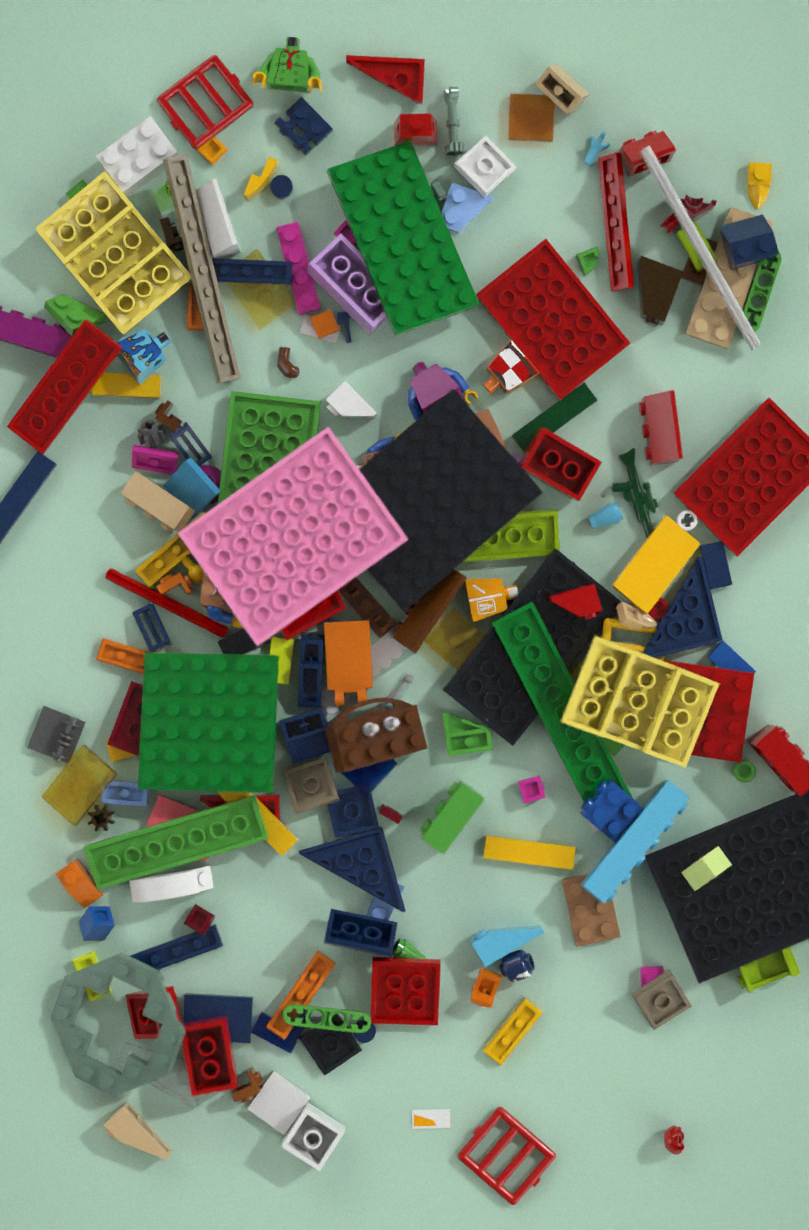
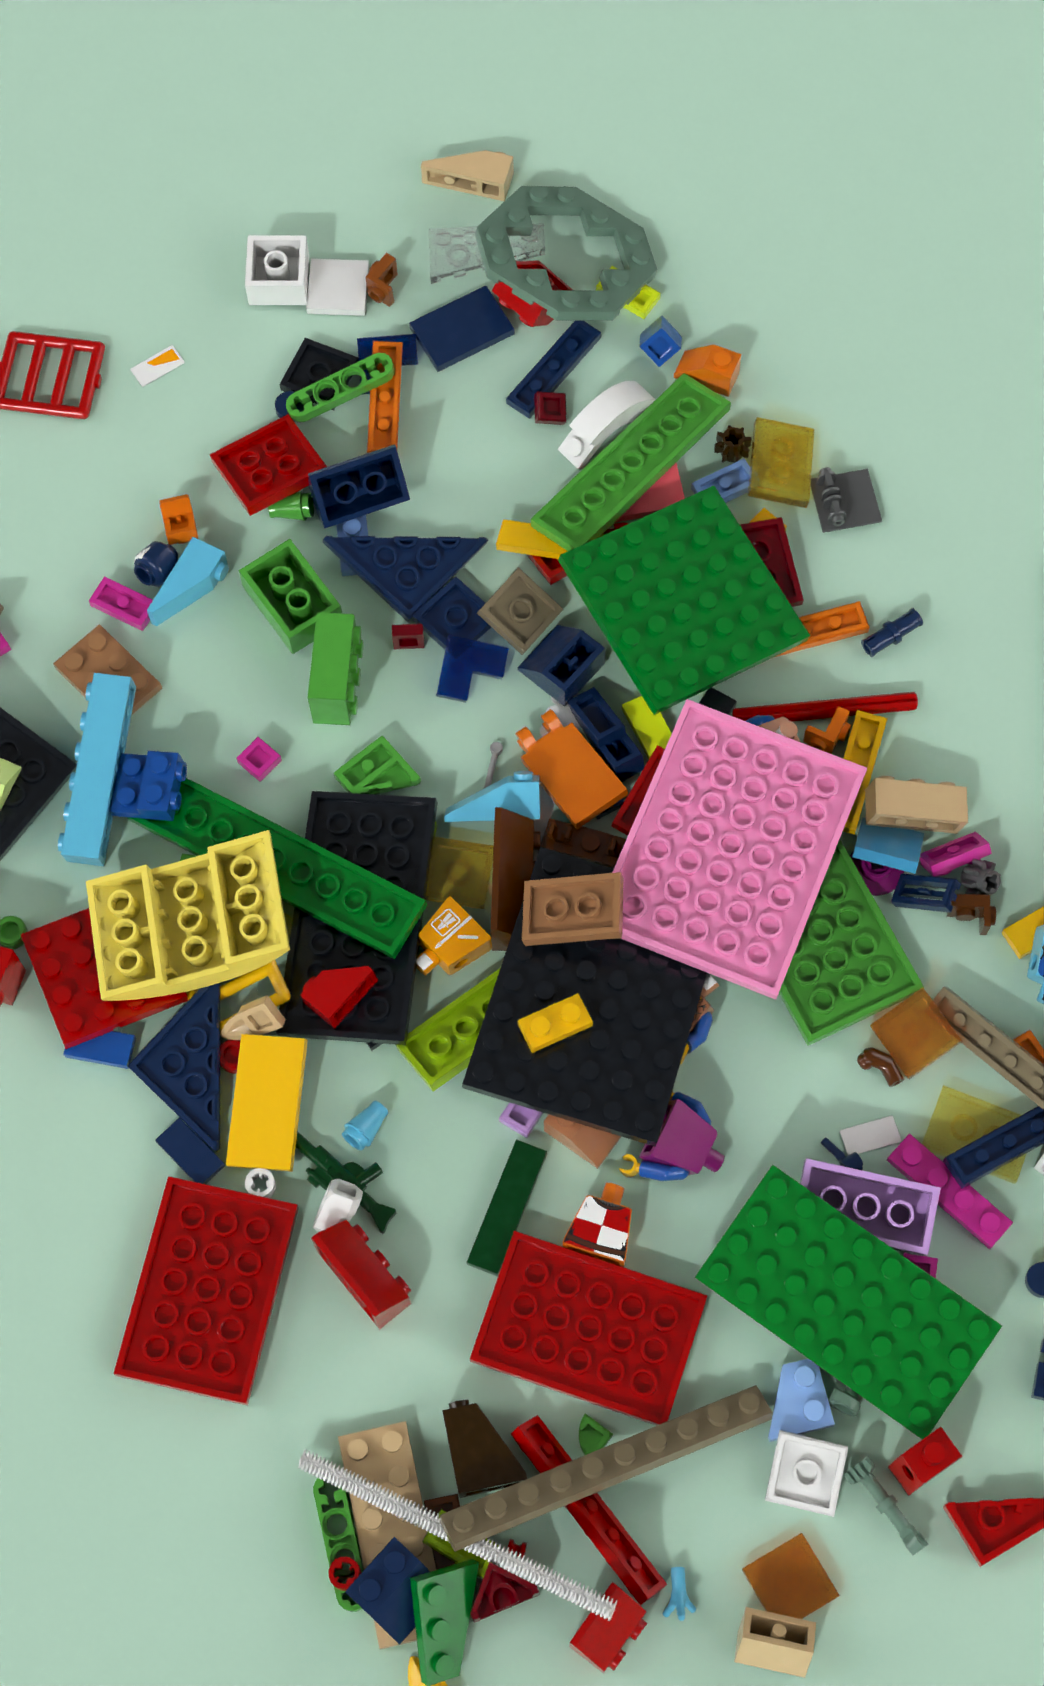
camera: 155 degrees right, 20 degrees down
dark blue tile [132,603,172,653] -> none
red brick [182,1015,239,1096] -> none
orange tile [310,309,340,339] -> none
reddish brown piece [325,698,428,773] -> none
white slope [326,381,377,419] -> none
yellow tile [483,835,576,870] -> none
yellow tile [483,998,543,1066] -> none
red brick [519,428,602,501] -> none
none -> dark pink plate [89,576,153,631]
none -> bright green brick [238,539,342,654]
none -> white rock [313,1179,363,1232]
none -> red bush [328,1556,361,1591]
none -> green wing [410,1559,479,1686]
none -> dark tan plate [440,1385,773,1552]
none -> medium azure slope [444,771,541,822]
none -> yellow plate [518,993,593,1053]
none -> medium nougat plate [522,872,624,946]
none -> dark blue pin [861,608,923,657]
none -> clear orange tile [870,988,963,1080]

